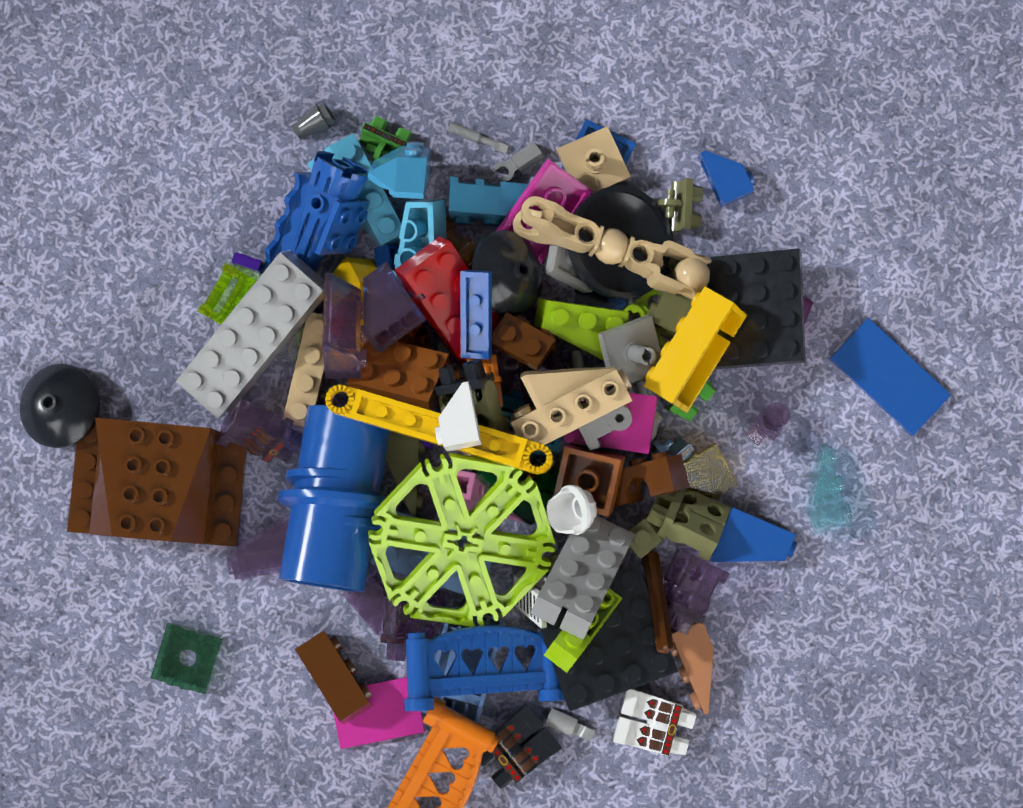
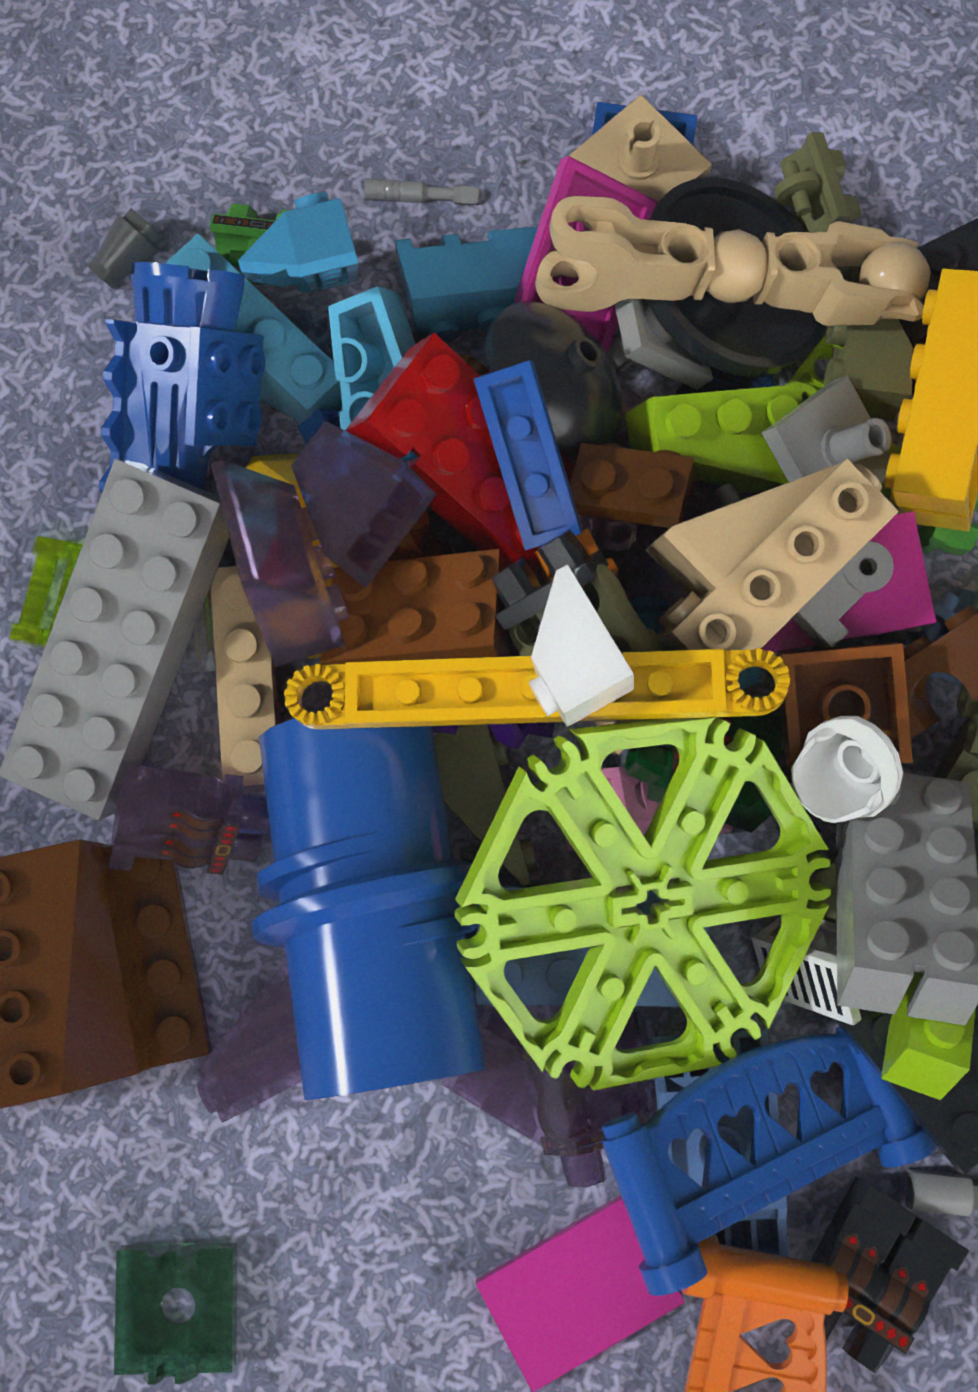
camera: 15 degrees left, 5 degrees down
dark purple tile [231,252,264,274] -> none
reddish brown brick [295,631,373,725] -> none
light grey bar [494,142,544,182] -> none
blue slope [698,150,756,208] -> none

